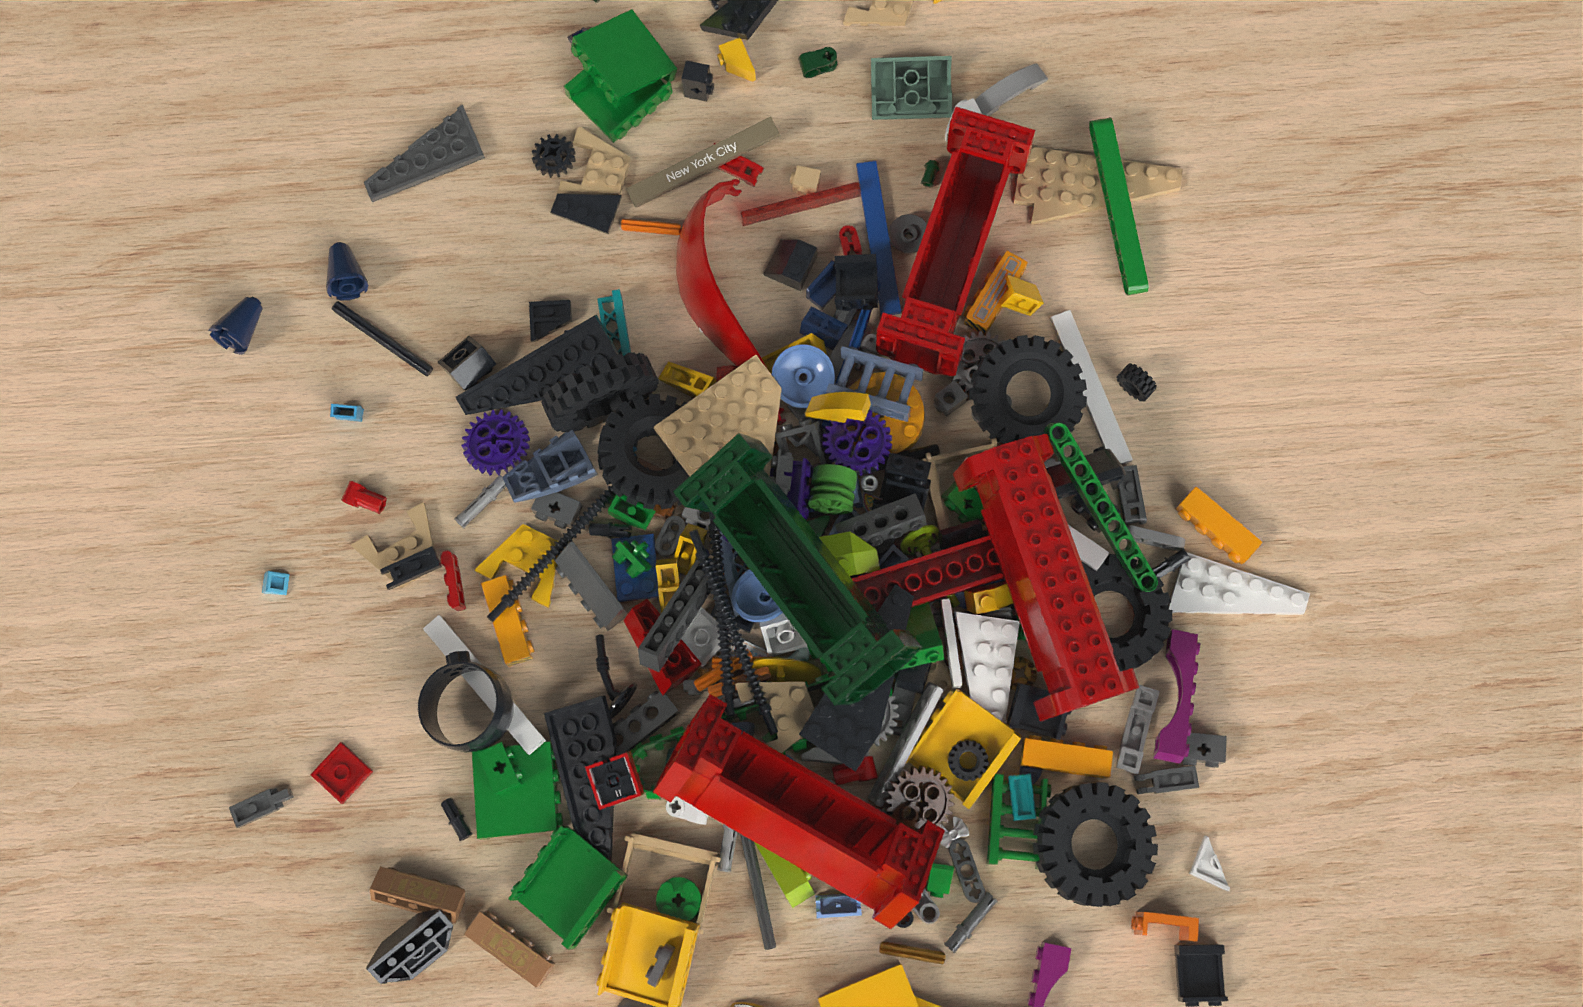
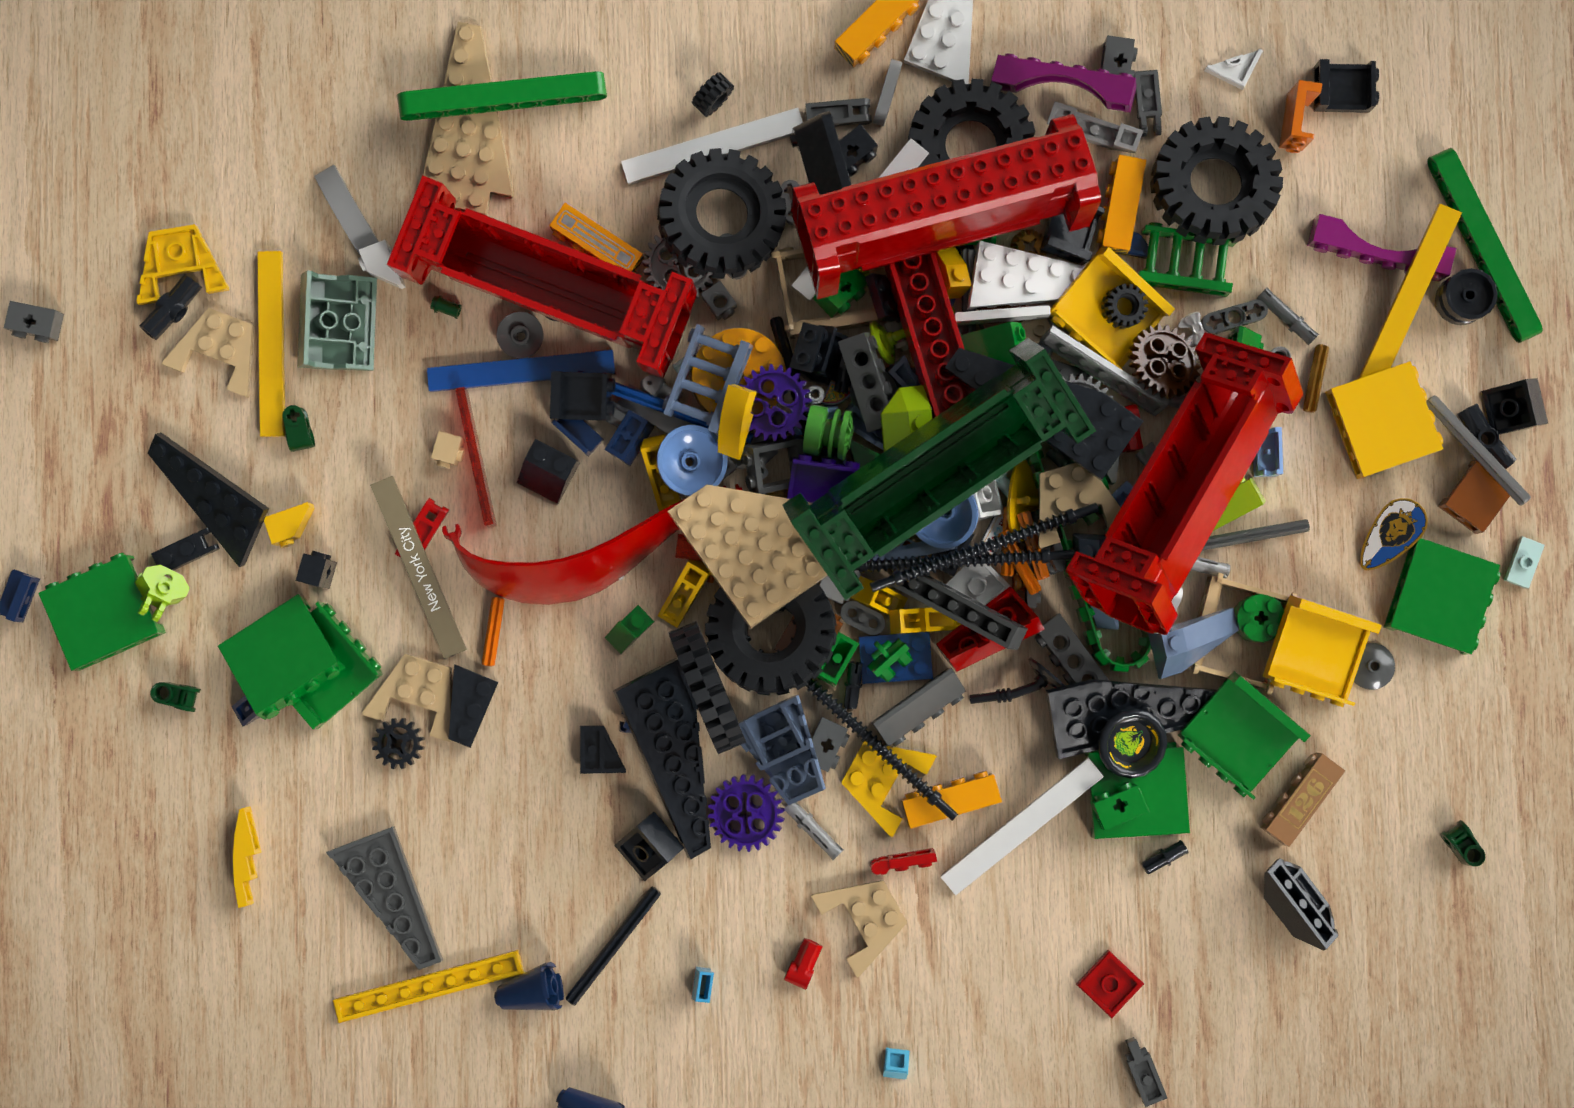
camera: 90 degrees left, 10 degrees up
medium nougat brick [370,866,465,924] -> none
black hinge [380,546,442,590] -> none
black cylinder [418,651,514,753] -> none
piece [585,751,645,810] -> none
teal fence [597,289,631,356] -> none
dark grey plate [645,943,675,988] -> none
dark grey hinge [770,450,794,496] -> none
red beam [839,225,862,255] -> none
yellow panel [999,275,1044,316] -> none
teal tile [1008,774,1036,821] -> none
green beam [1044,422,1158,592] -> none
black axle [1152,548,1191,578] -> none
none -> yellow slope [233,806,261,908]
none -> yellow tile [257,251,285,437]
none -> yellow tile [333,950,524,1023]
none -> green slope [605,605,655,654]
none -> black piece [1098,708,1167,779]
none -> sand blue wedge [1148,608,1239,679]

